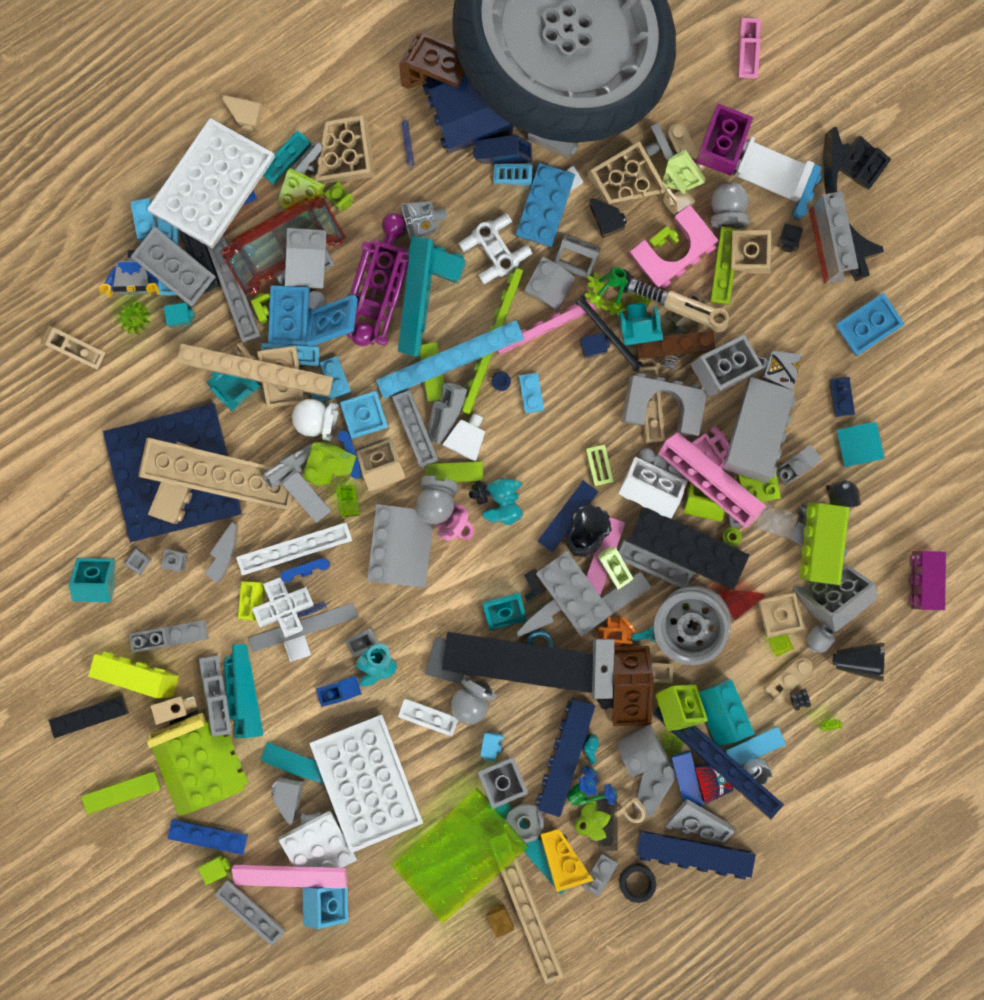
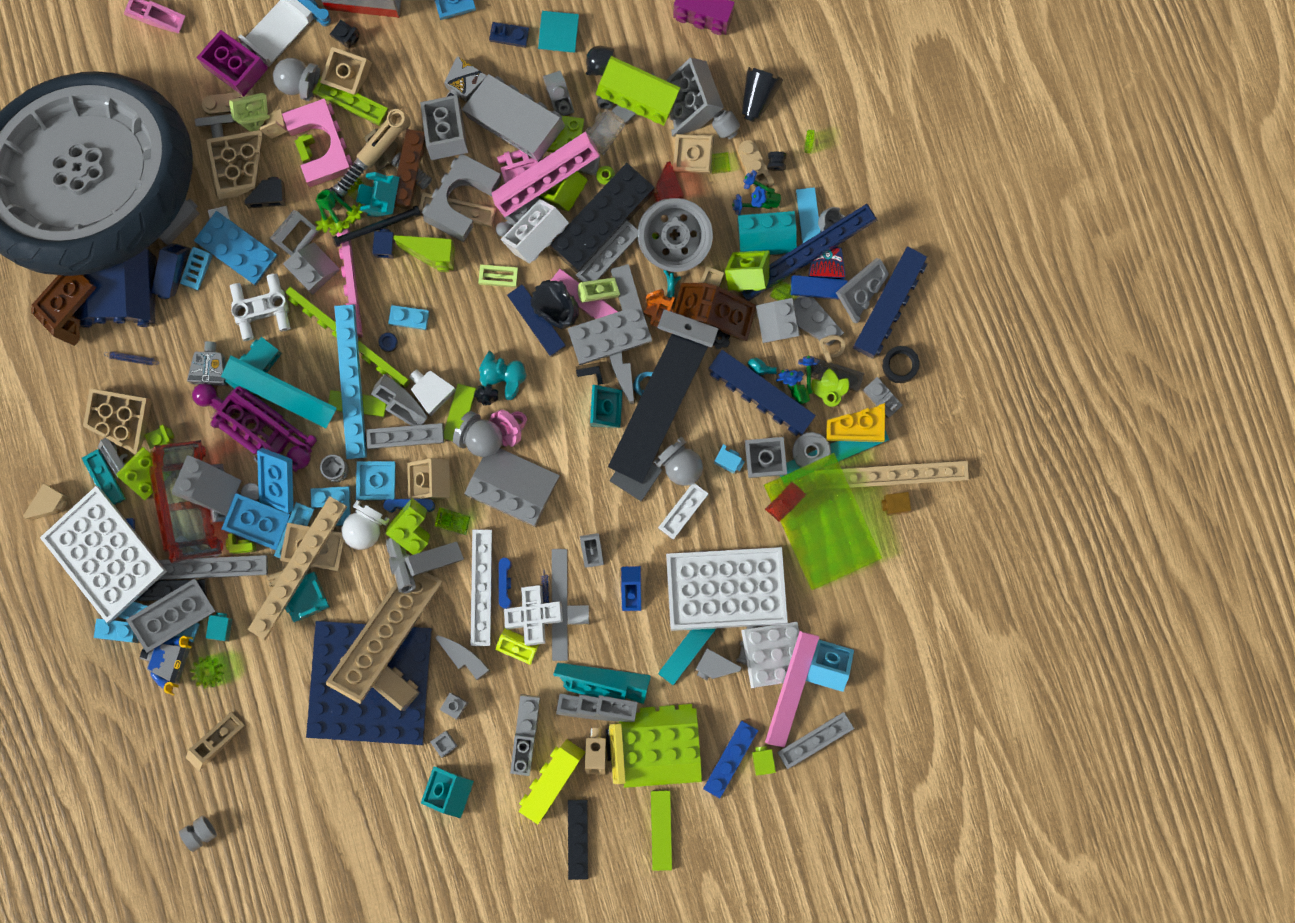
camera: 70 degrees left, 5 degrees down
teal animal [355,643,397,686] -> none
none -> light grey wheel [320,455,349,482]
none -> lime slope [394,235,455,272]
none -> plant [732,170,781,215]
none -> clear red slope [765,481,807,522]

